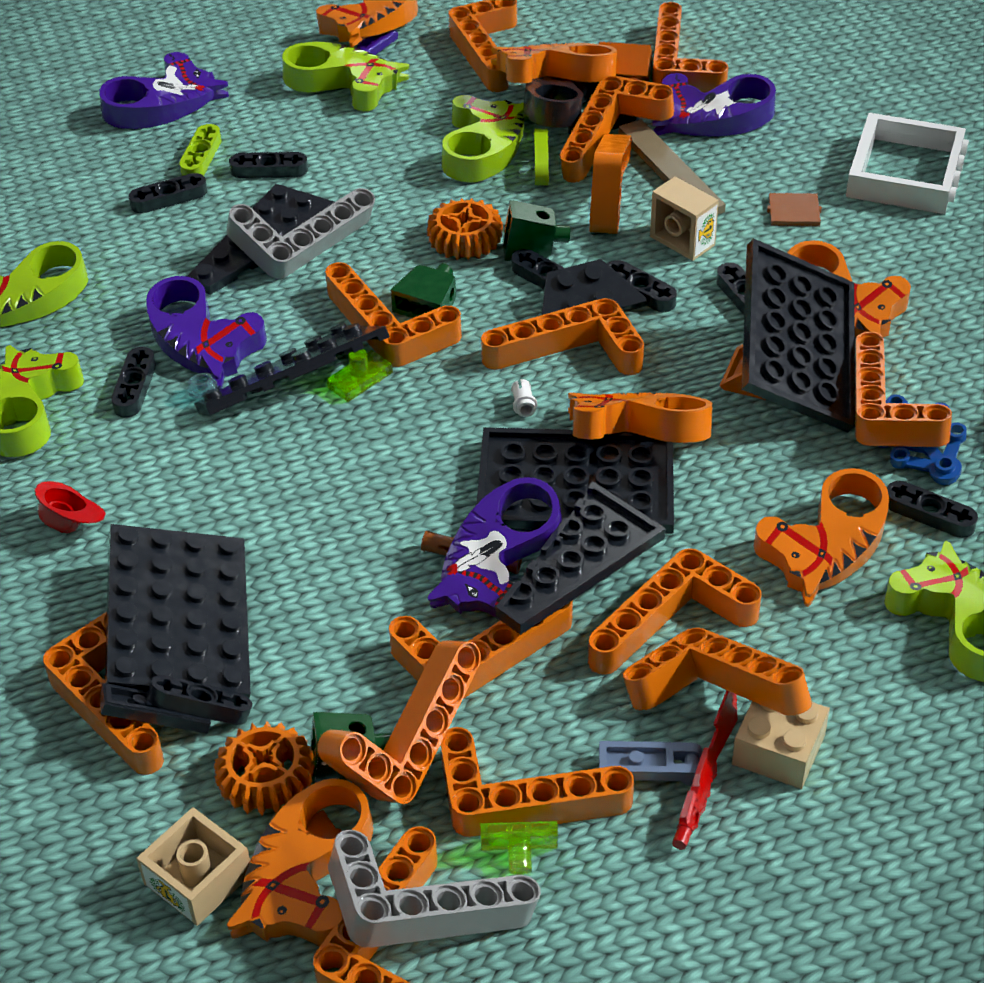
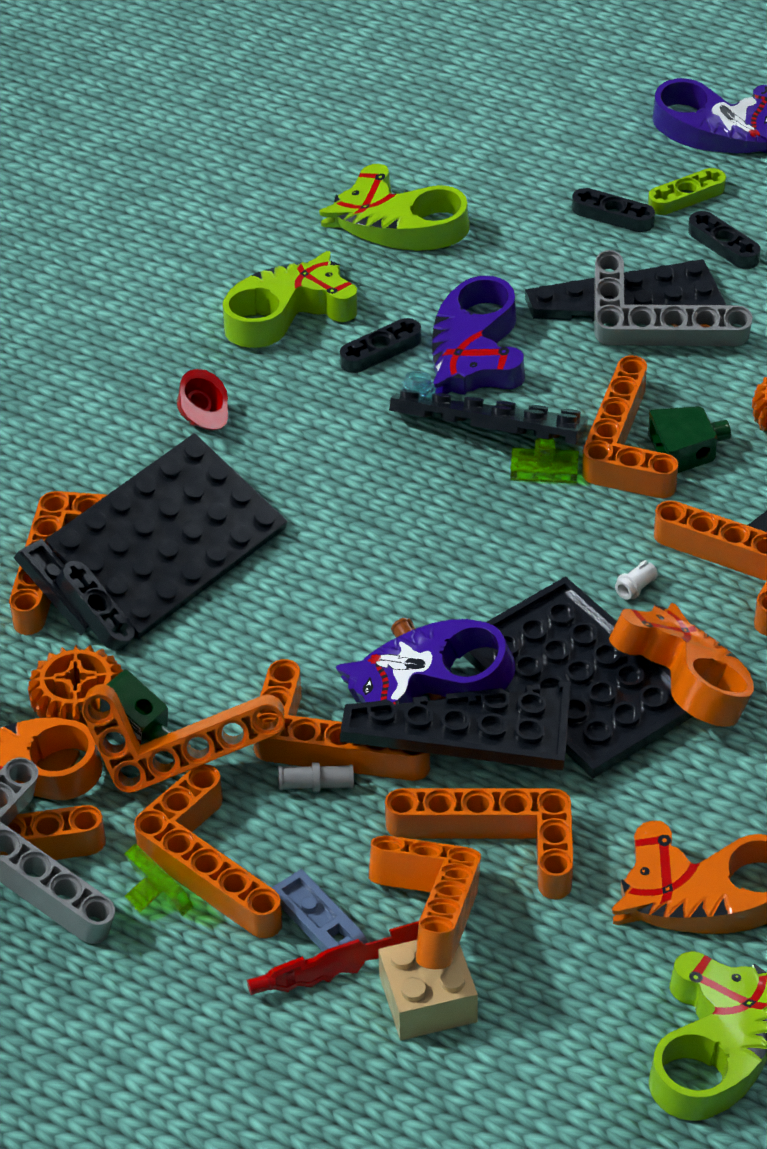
camera: 50 degrees right, 0 degrees up
none -> light grey pin [278,762,354,792]

